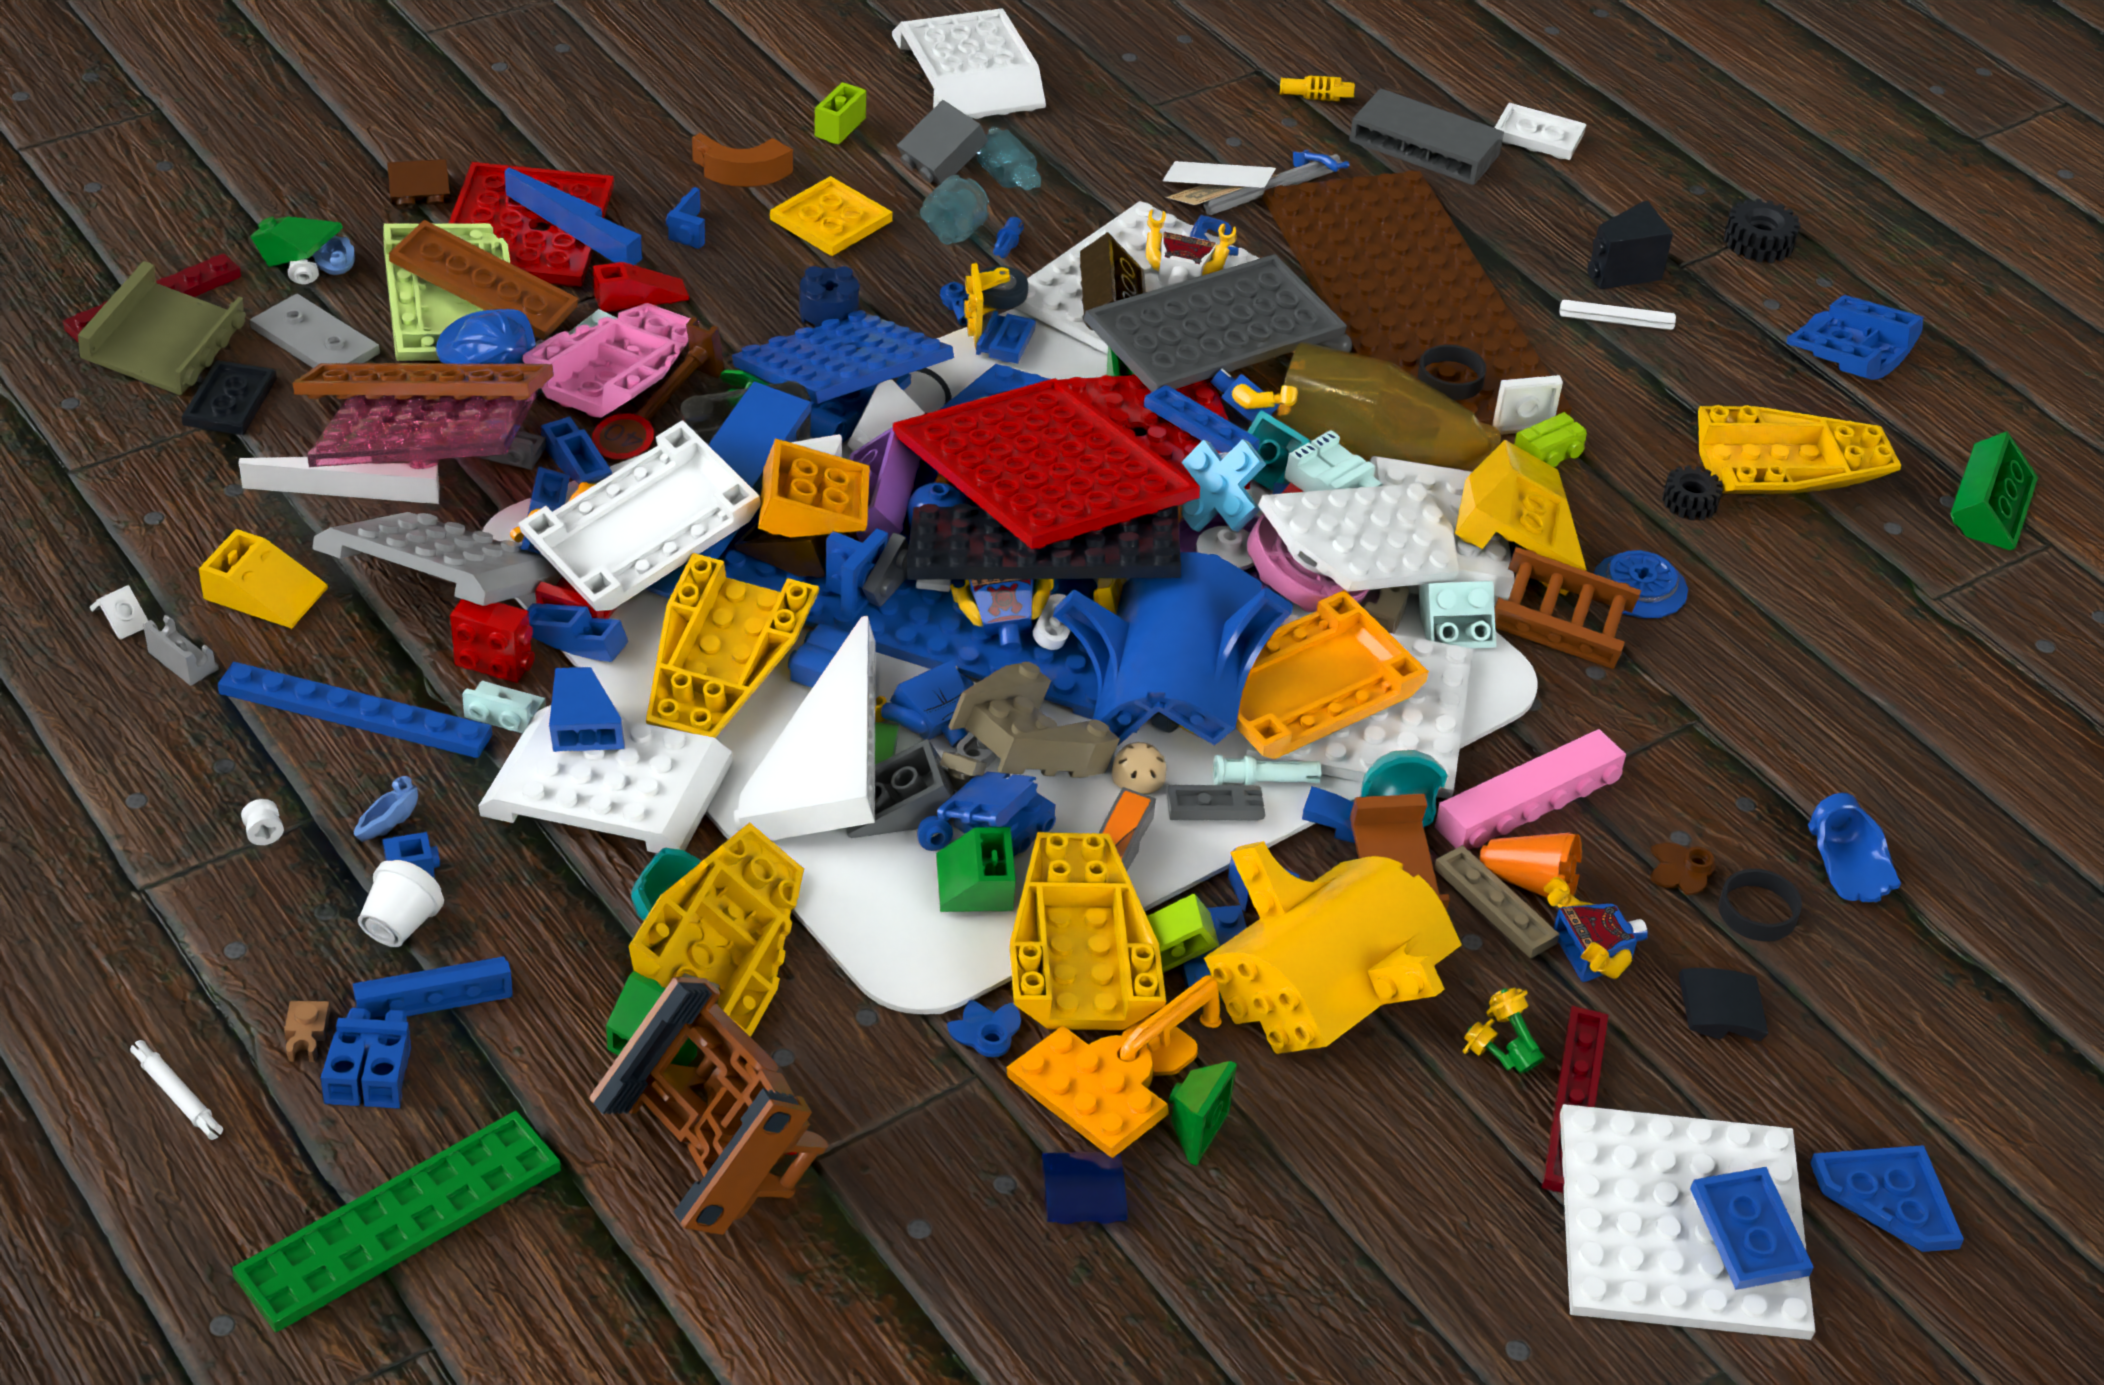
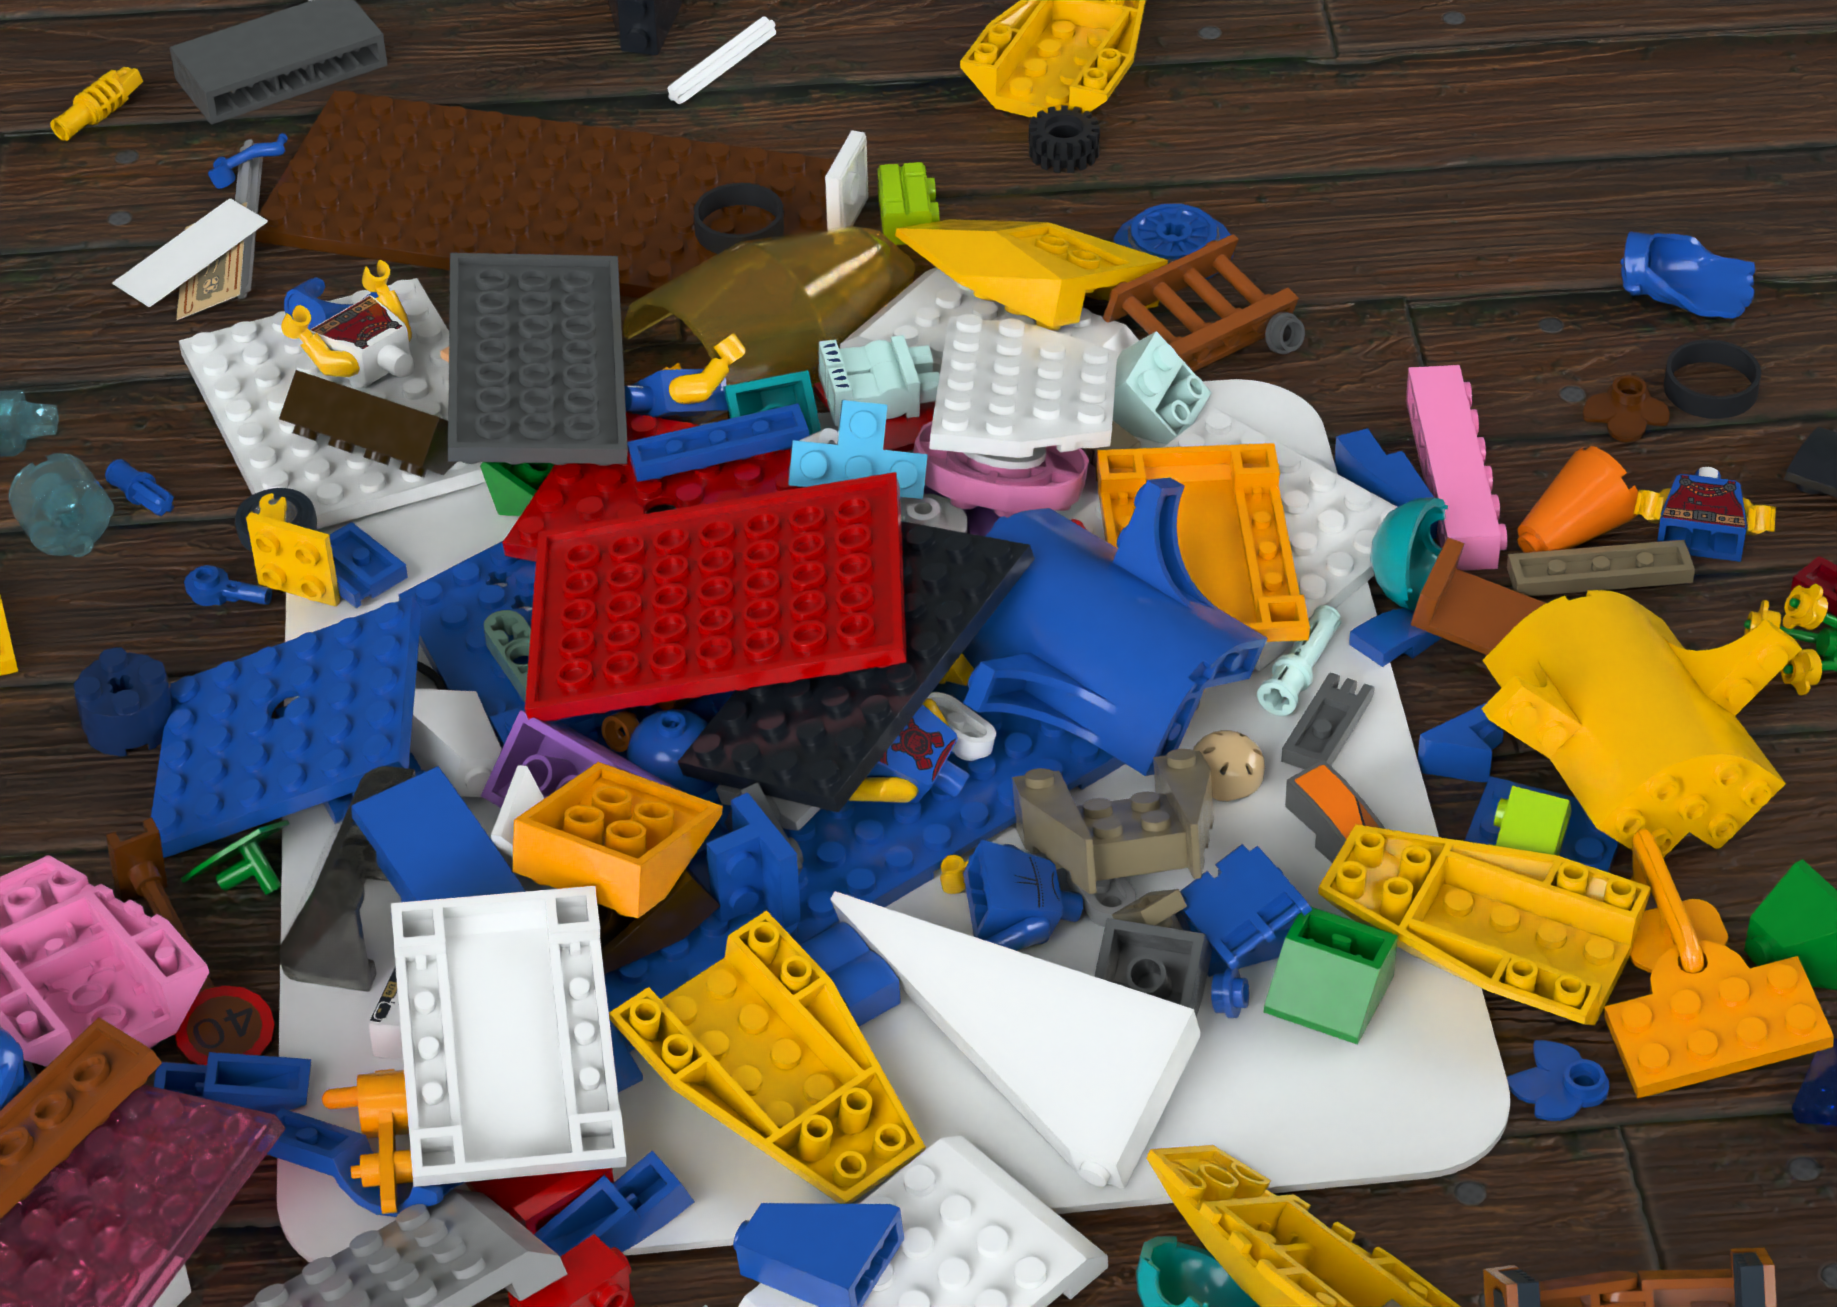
camera: 55 degrees left, 0 degrees up
none -> dark grey plate [1265,312,1305,354]
none -> blue slope [1334,428,1438,539]

